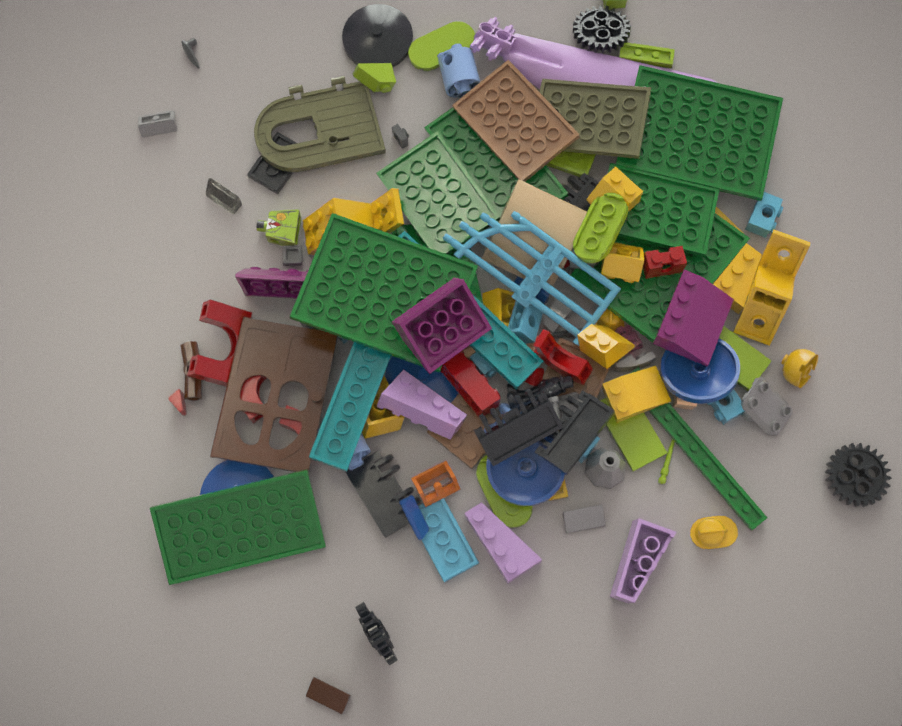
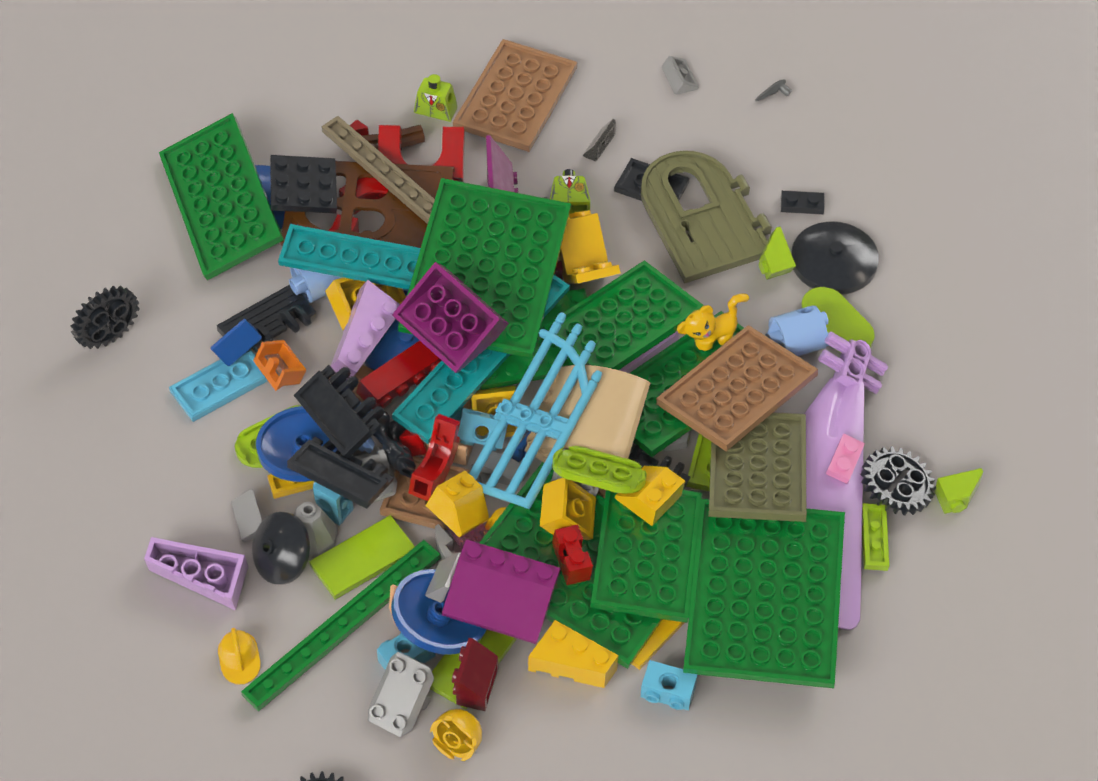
camera: 80 degrees right, 20 degrees down
reddish brown slope [306,677,351,714] -> none
dark grey plate [392,124,409,149] -> none
lavender wedge [465,502,542,584] -> none
yellow slope [602,366,671,423] -> none
lime piece [658,440,675,484] -> none
yellow bracket [733,229,810,346] -> none
none -> black dish [252,512,310,585]
none -> black plate [270,155,337,214]
none -> dark tan plate [322,116,435,224]
none -> lime torso [414,74,458,122]
none -> light grey slope [425,553,461,603]
none -> dark red slope [452,638,499,712]
none -> medium nougat plate [453,39,577,152]
none -> yellow animal [677,293,749,351]
none -> black plate [781,190,824,215]
none -> bright pink plate [826,434,865,484]

